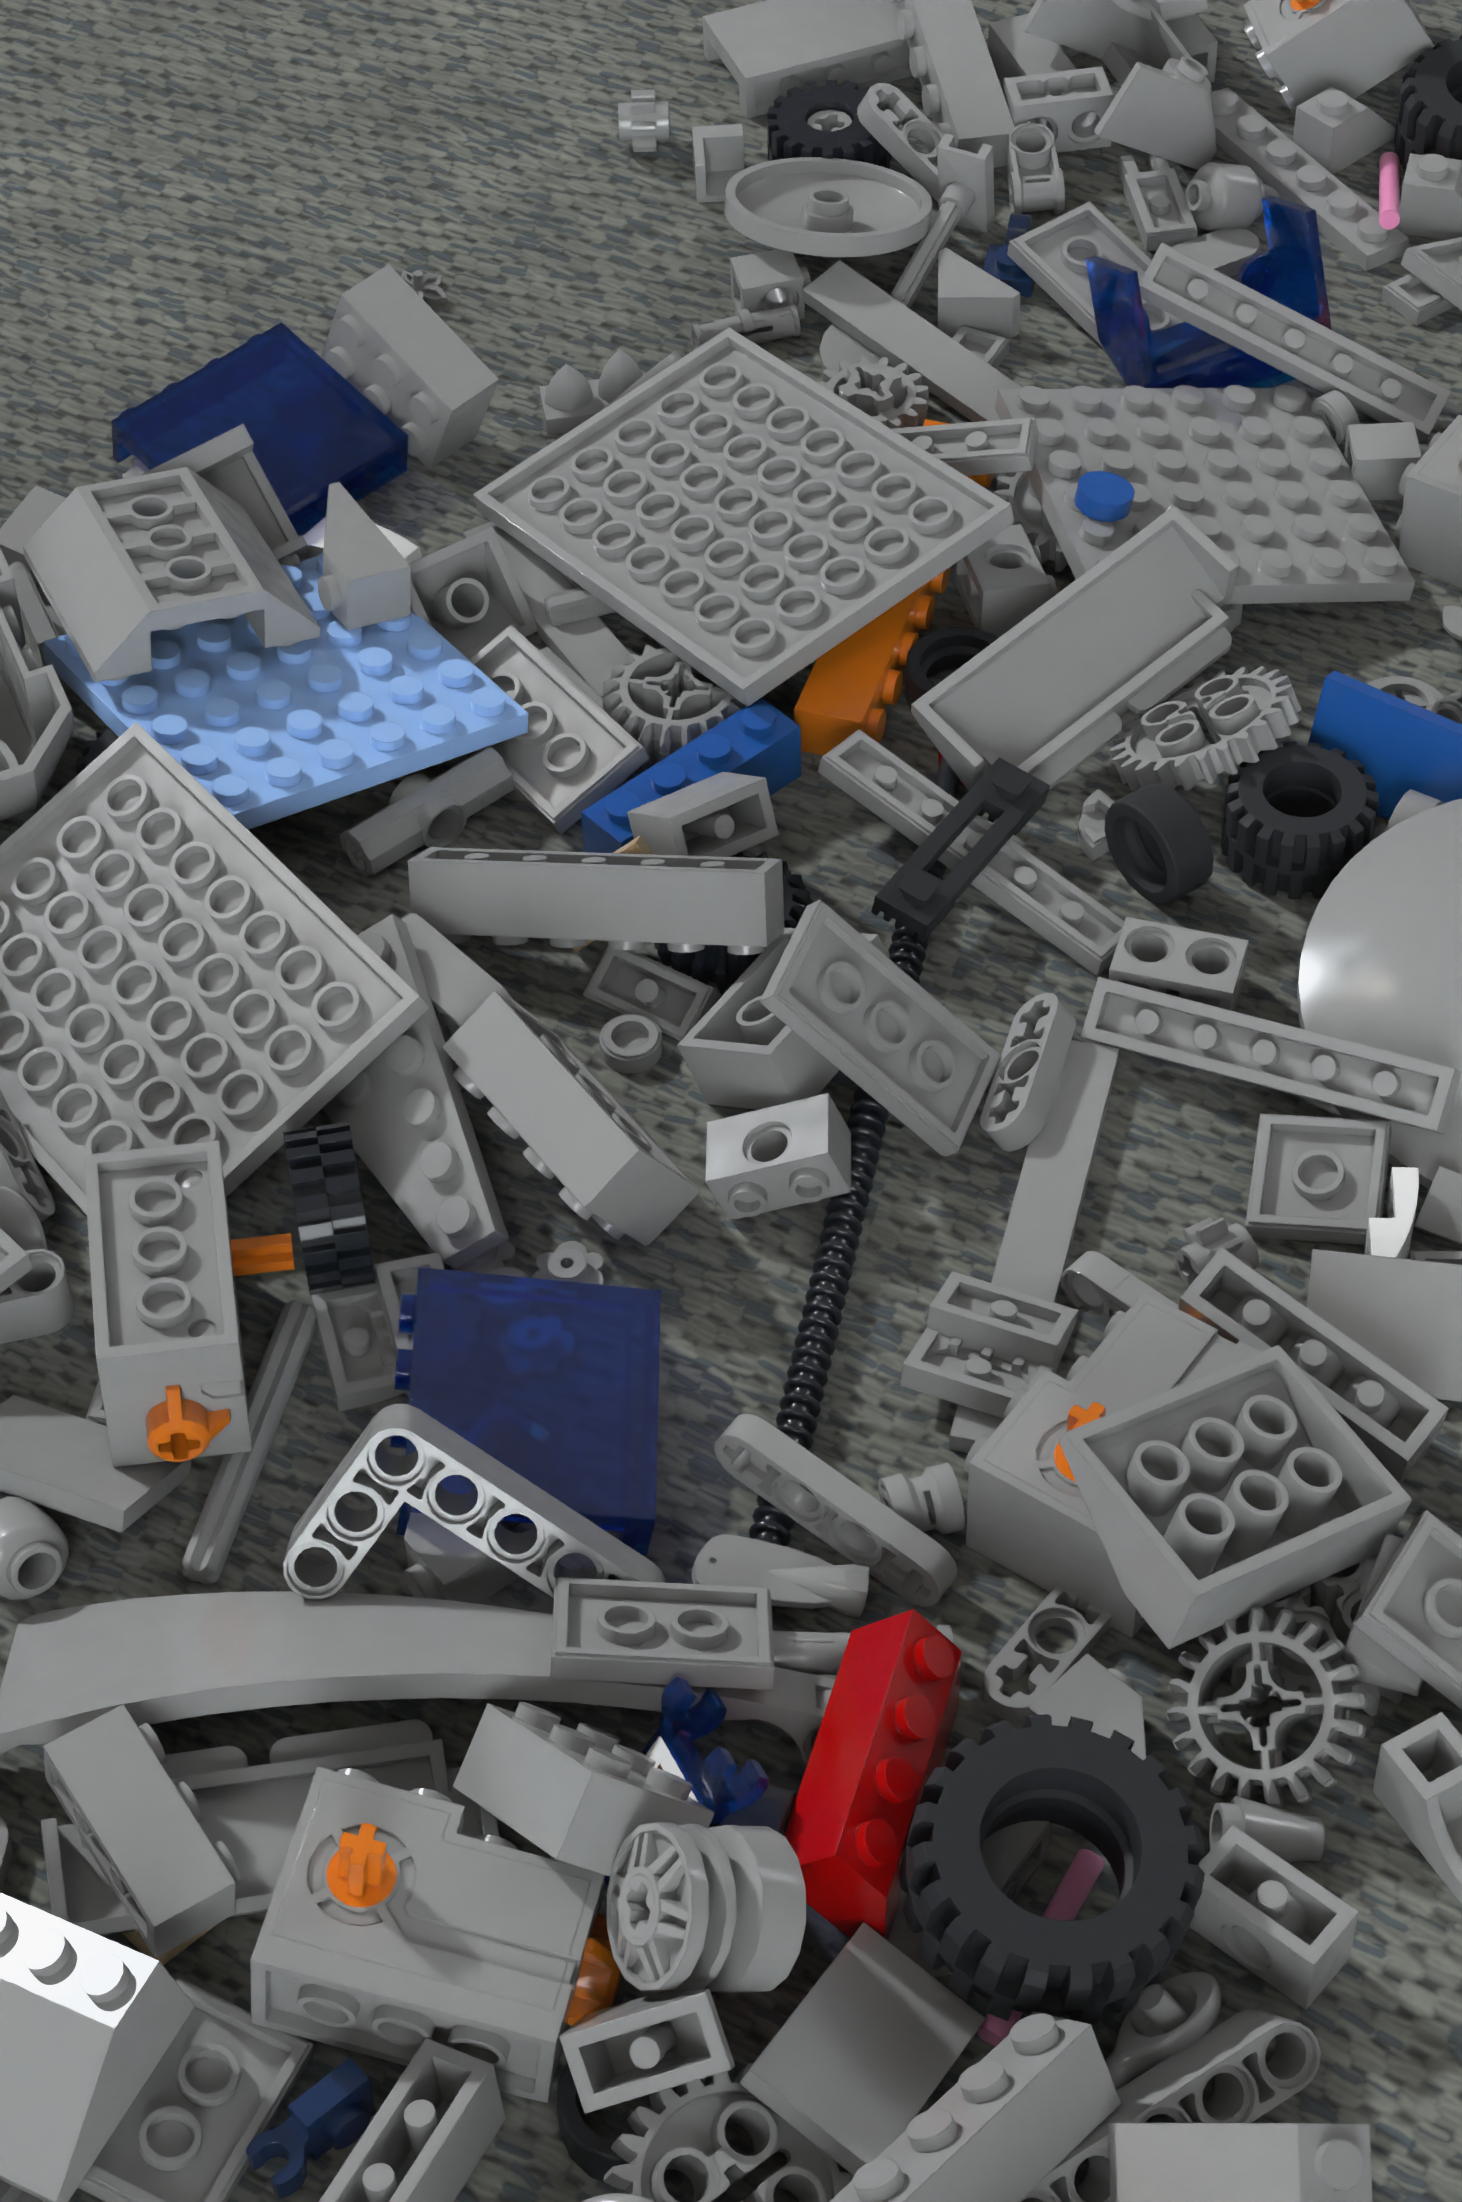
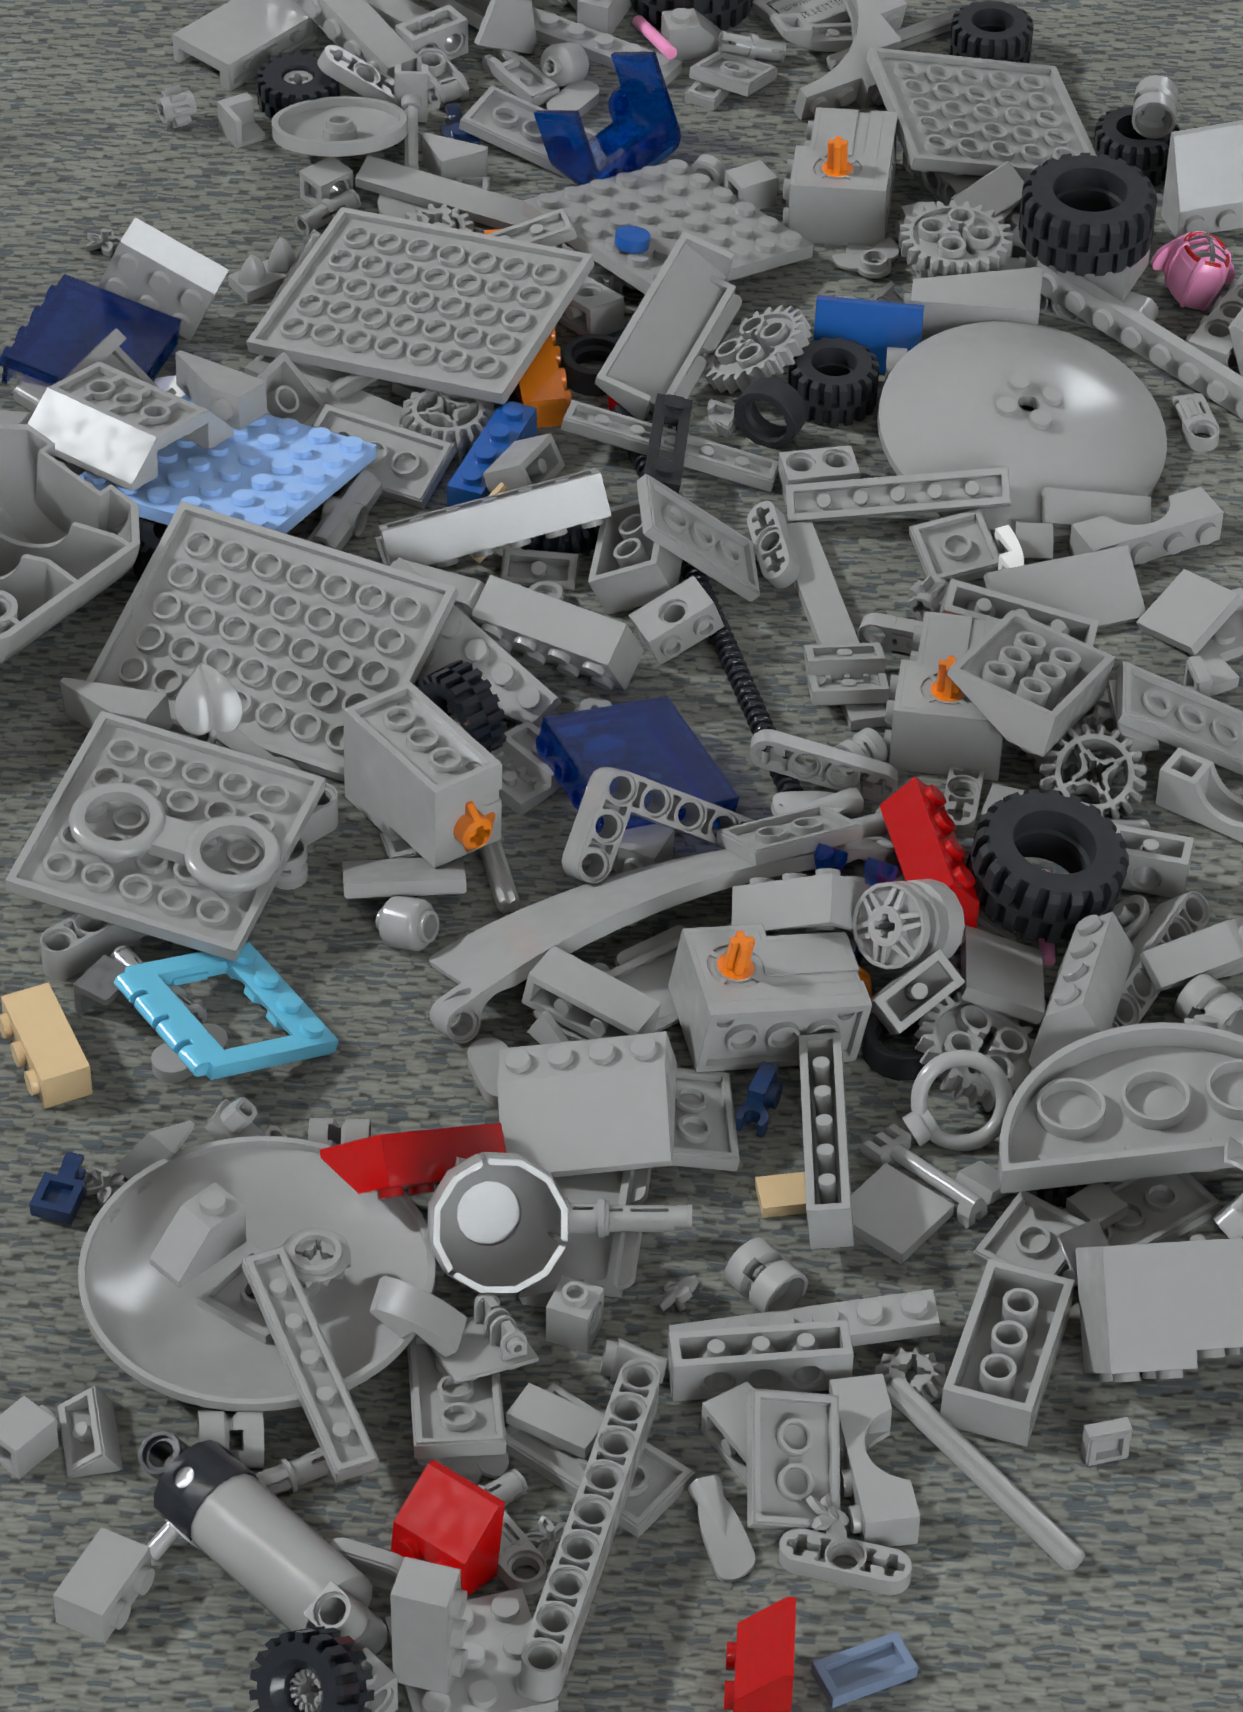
camera: 30 degrees left, 5 degrees down
light grey plate [1134,242,1451,443] -> none

